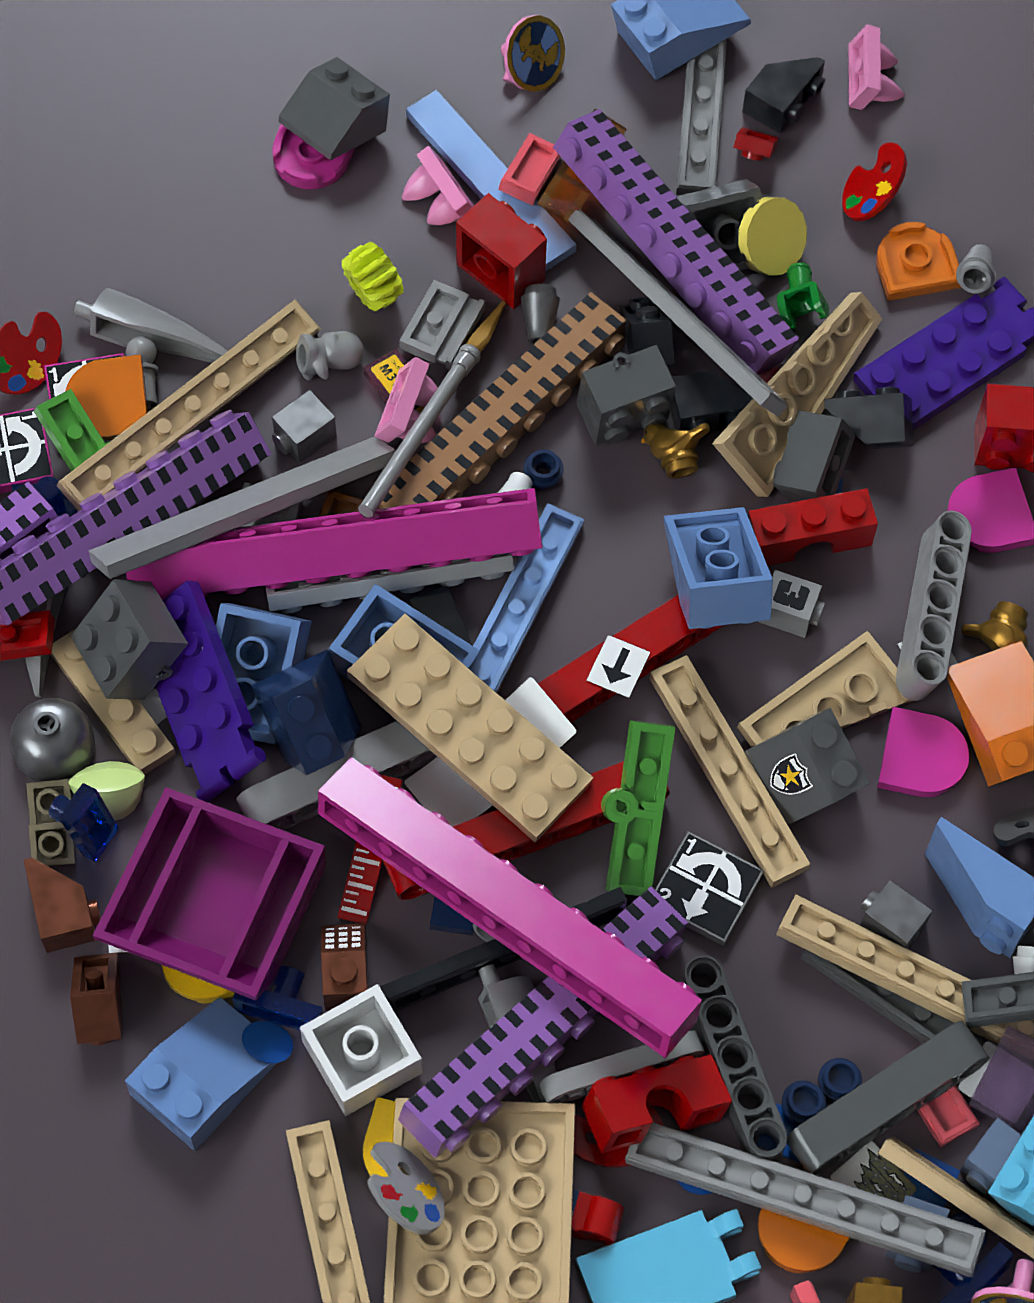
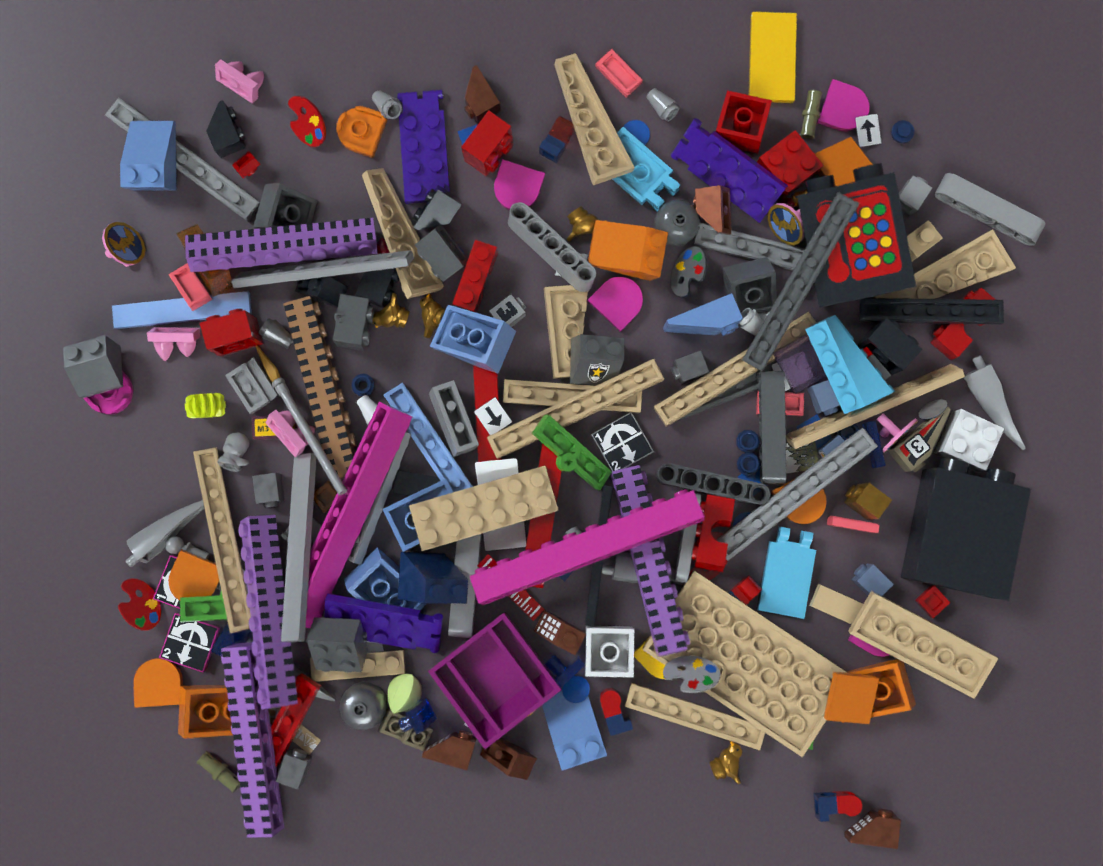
camera: 55 degrees left, 20 degrees up
light yellow tile [738,197,807,275] -> none
green piece [776,262,829,330] -> none
none -> pearl gold animal [420,294,446,338]
none -> light grey brick [429,380,479,457]
none -> tan tile [487,359,664,459]
none -> leg [600,688,633,736]

